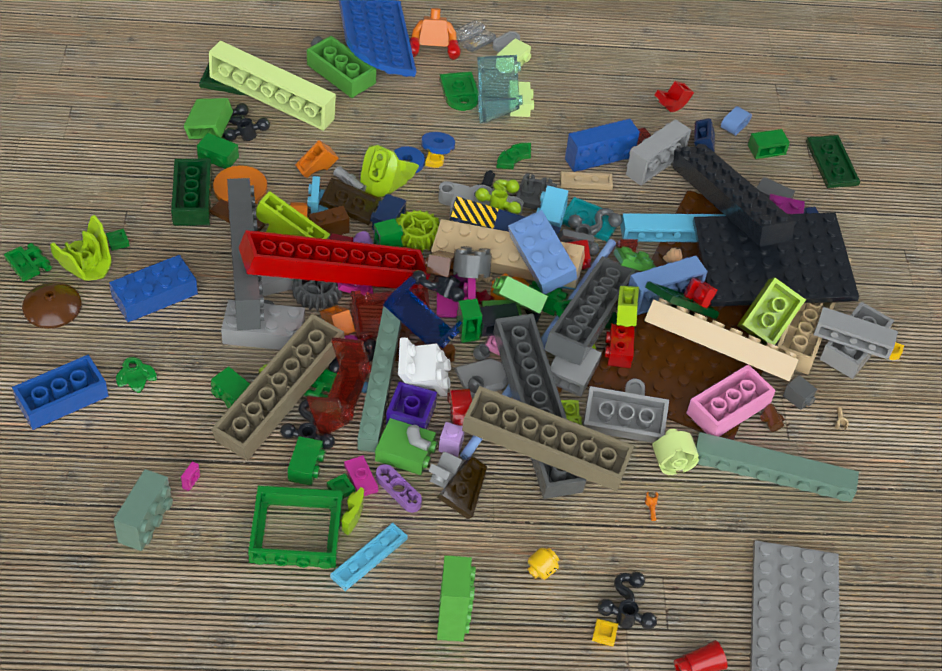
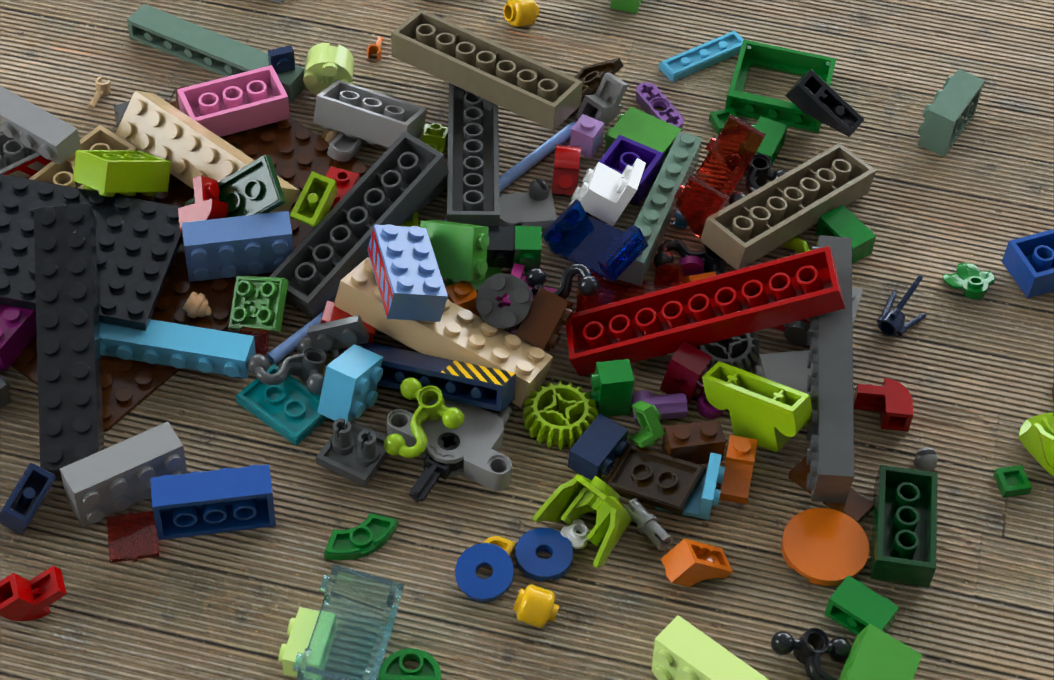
camera: 165 degrees left, 0 degrees up
blue brick [109,255,198,322] -> none
dark pink tile [181,461,200,491] -> none
lime slope [341,487,364,536] -> none
dark pink plate [344,456,378,496] -> none
light grey arm [406,424,431,451] -> none
tan tile [560,171,613,190] -> none
none -> dark blue plate [268,45,295,74]
none -> yellow head [513,584,559,628]
none -> bright green bracket [629,400,665,448]
none -> black slope [785,69,864,137]
none -> red brick [853,378,914,432]
none -> dark blue plant [877,275,926,336]
none -> light grey hinge [914,447,938,472]

